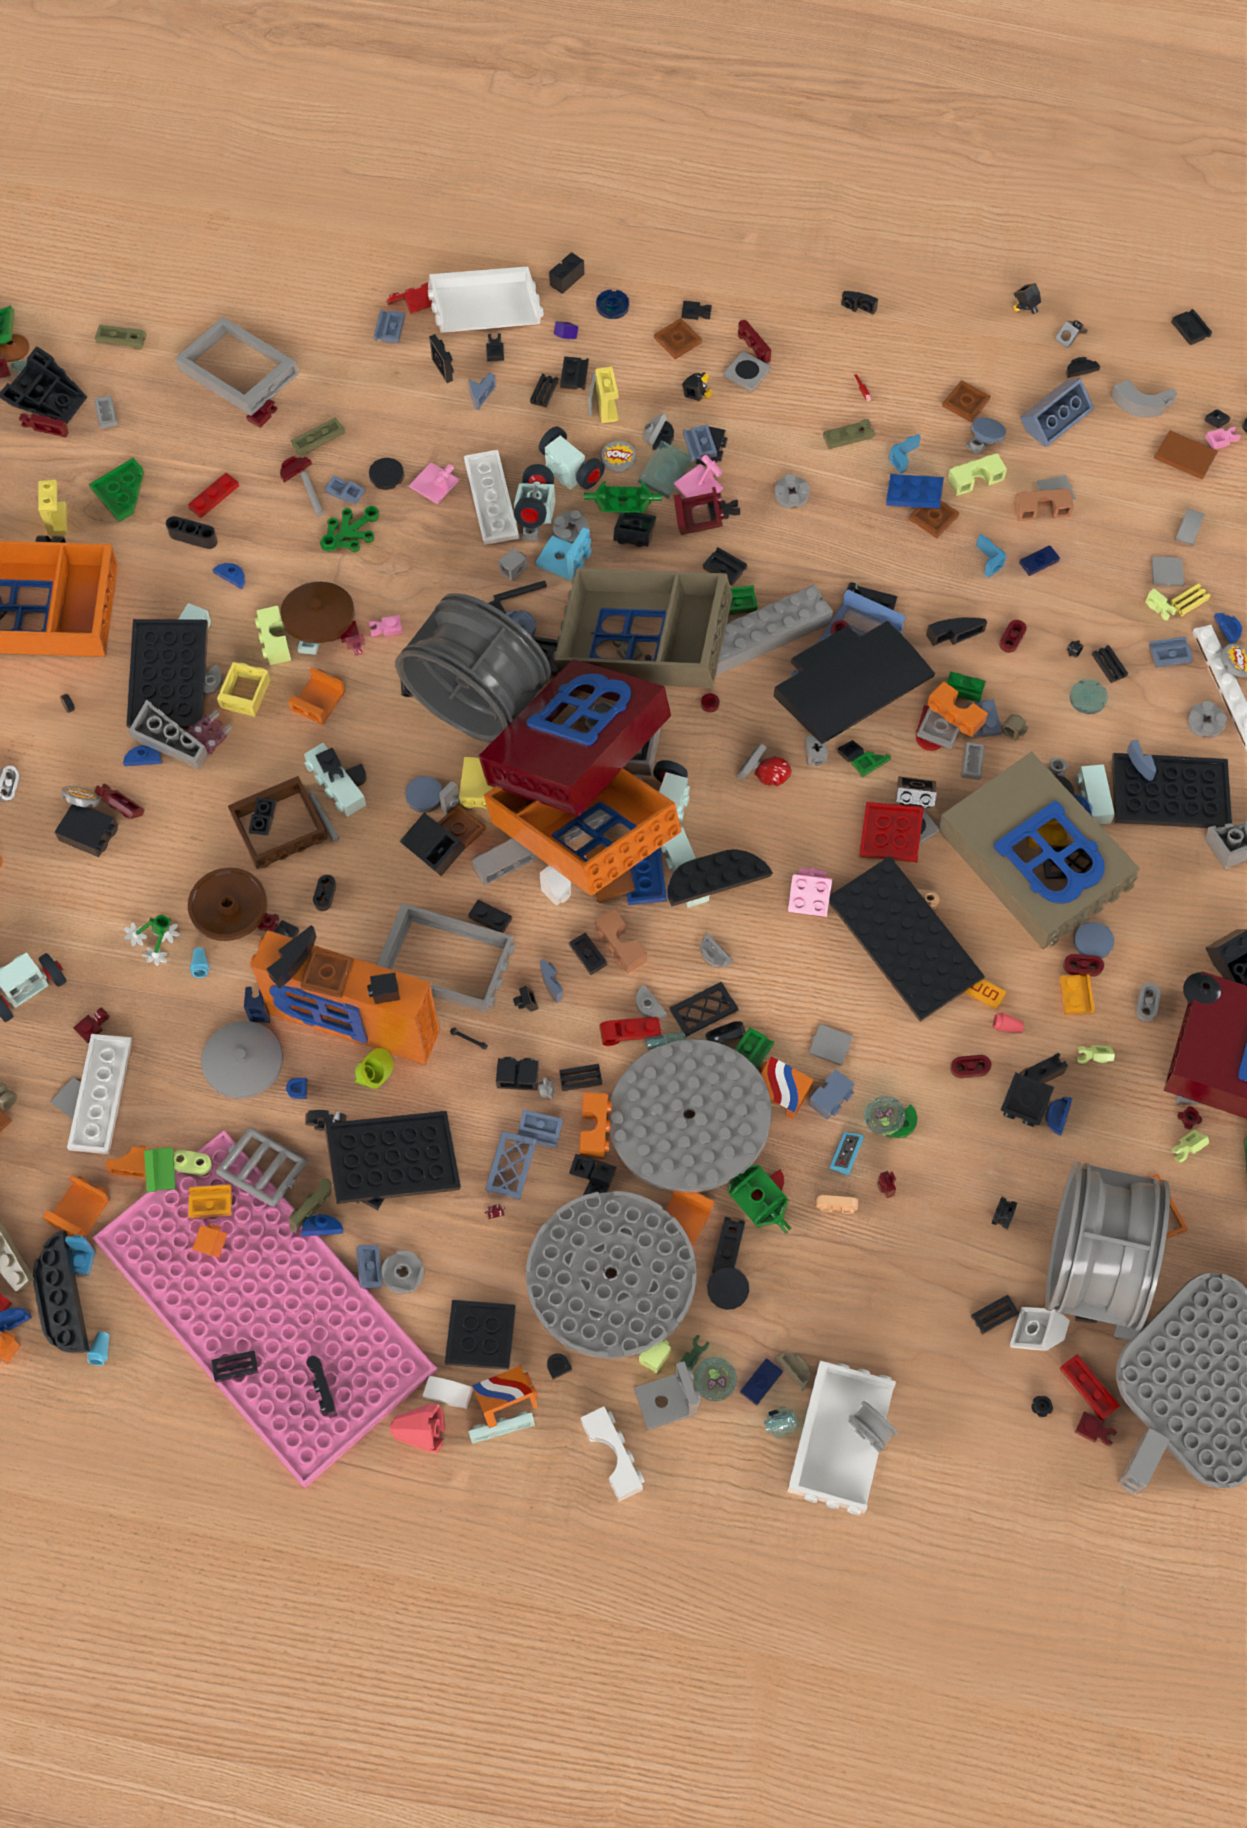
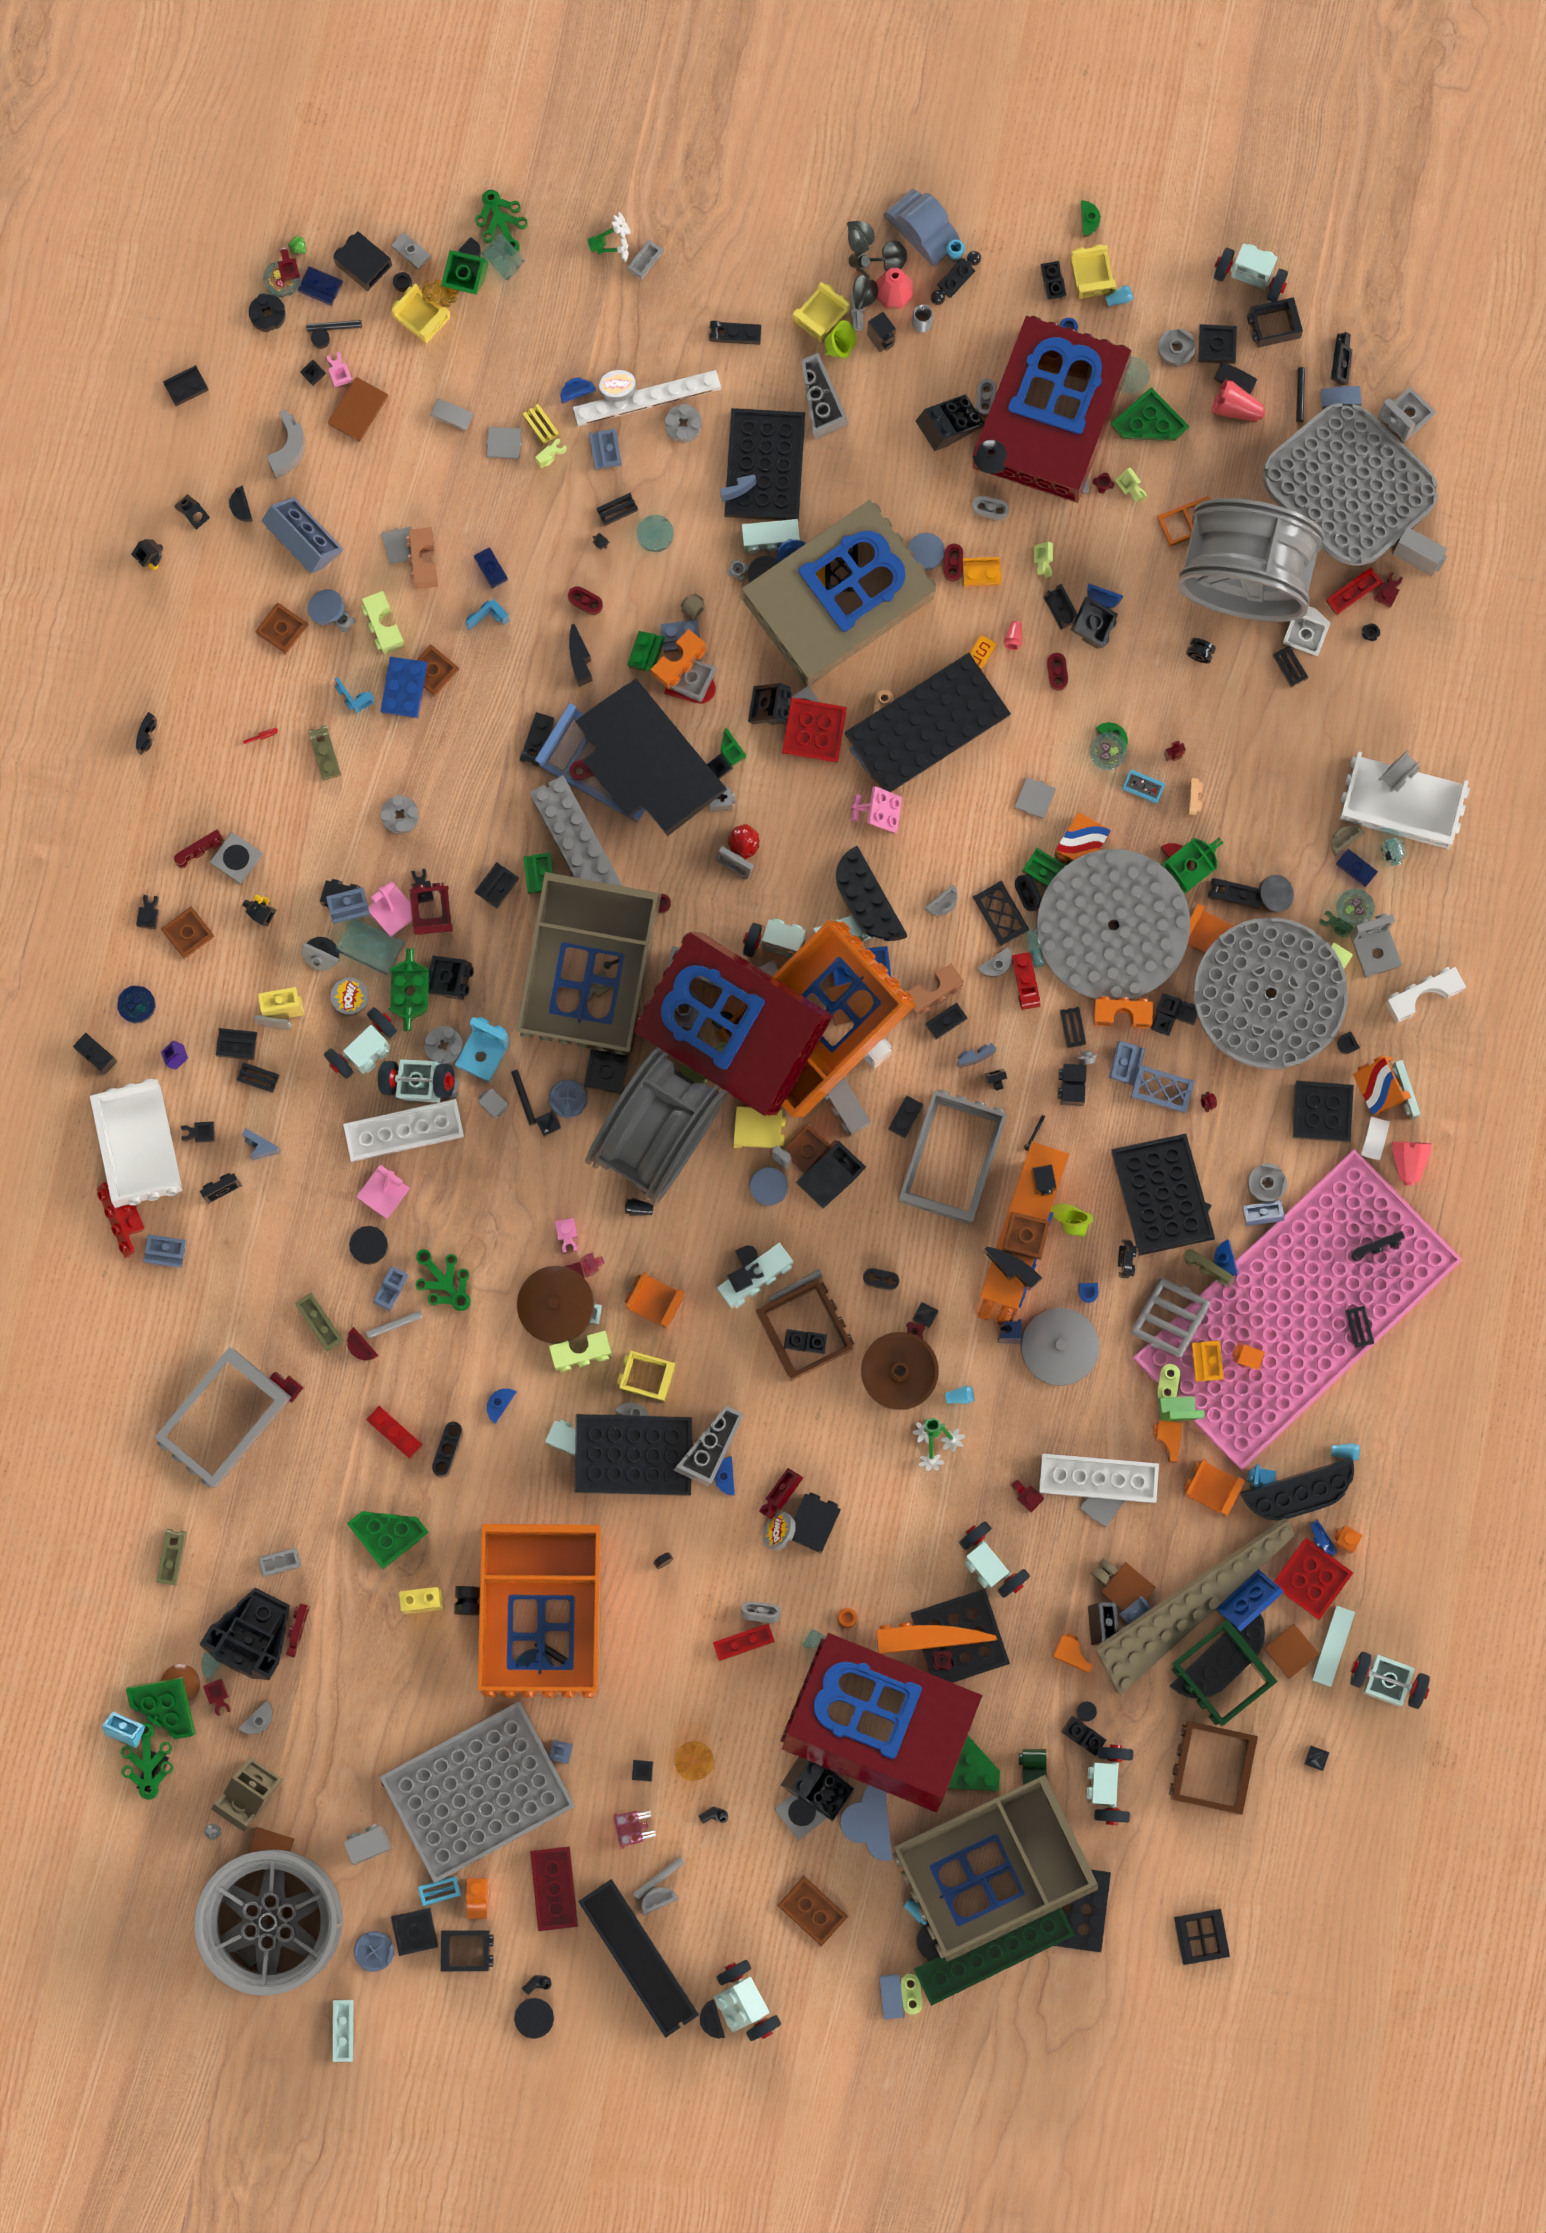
camera: 90 degrees left, 15 degrees up
clear pink piece [187,710,233,755] -> none
sand blue brick [809,1069,854,1120] -> none
light grey plate [961,742,985,780] -> none

